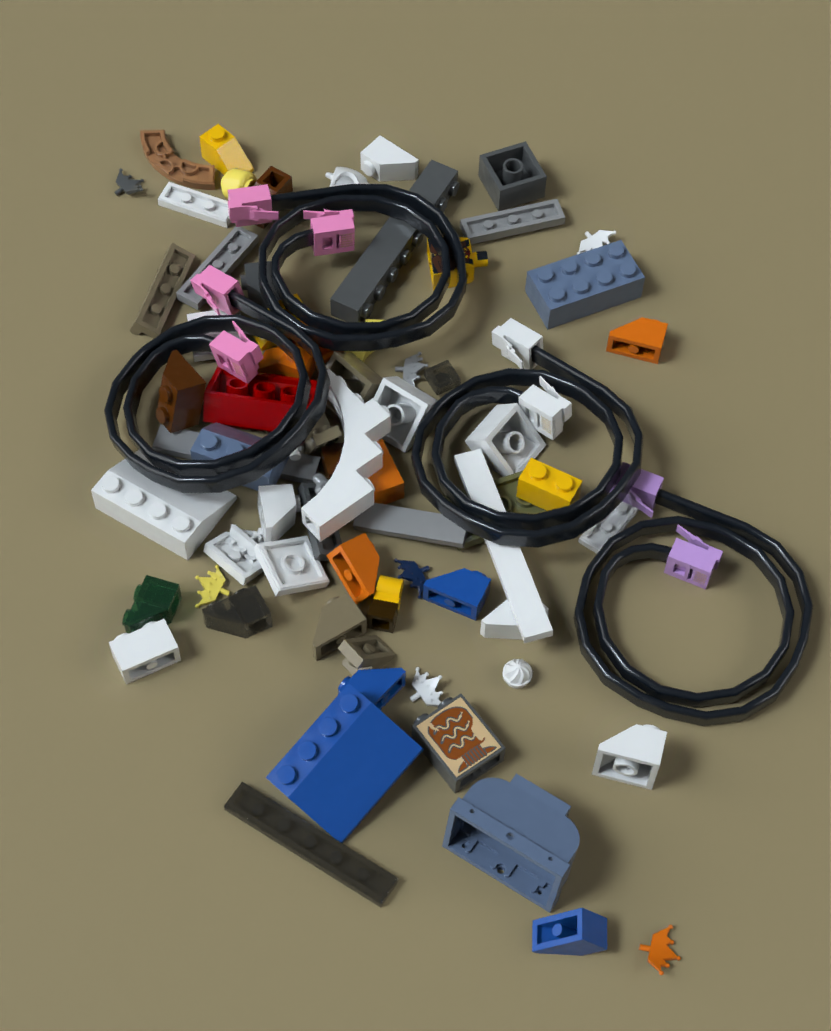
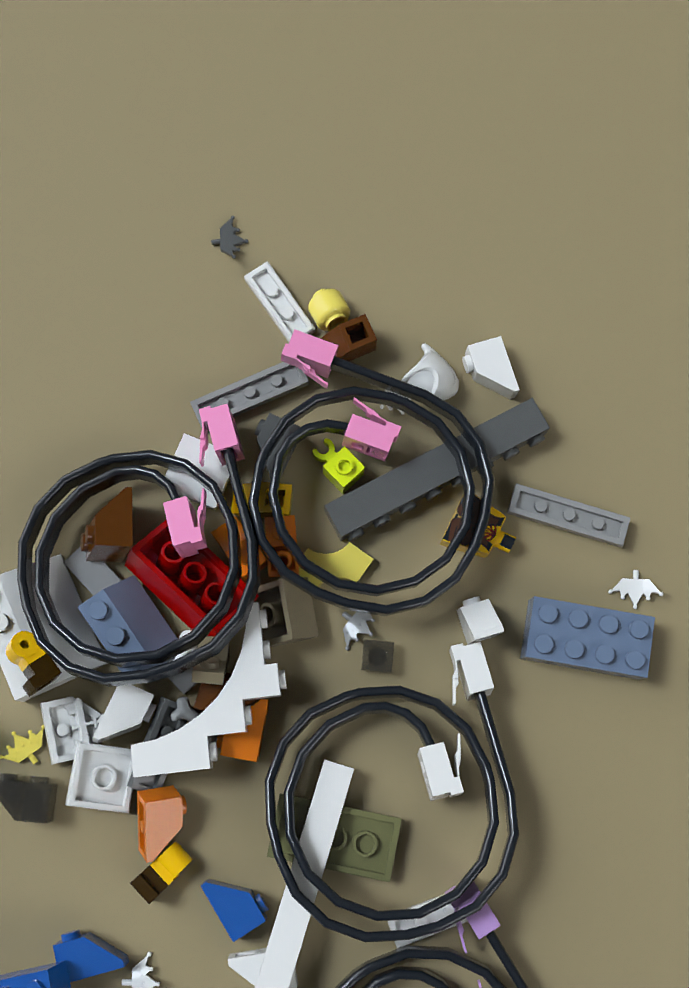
camera: 30 degrees right, 20 degrees up
dark tan hinge [130,243,195,339] -> none
medium nougat tile [140,130,215,190] -> none
yellow slope [199,124,254,175] -> none
dark tan slope [313,593,367,661] -> none
dark tan slope [338,635,395,675] -> none
light grey tile [353,503,468,548] -> none
white slope [374,376,438,453] -> none
dark blue piece [394,558,430,599] -> none
white slope [465,403,546,477] -> none
dark grey brick [478,141,547,211] -> none
yellow brick [516,458,583,511] -> none
orange slope [606,317,668,364] -> none
none -> leg [6,631,62,697]
none -> neon yellow brick [312,438,365,494]
none -> white slope [457,596,504,645]

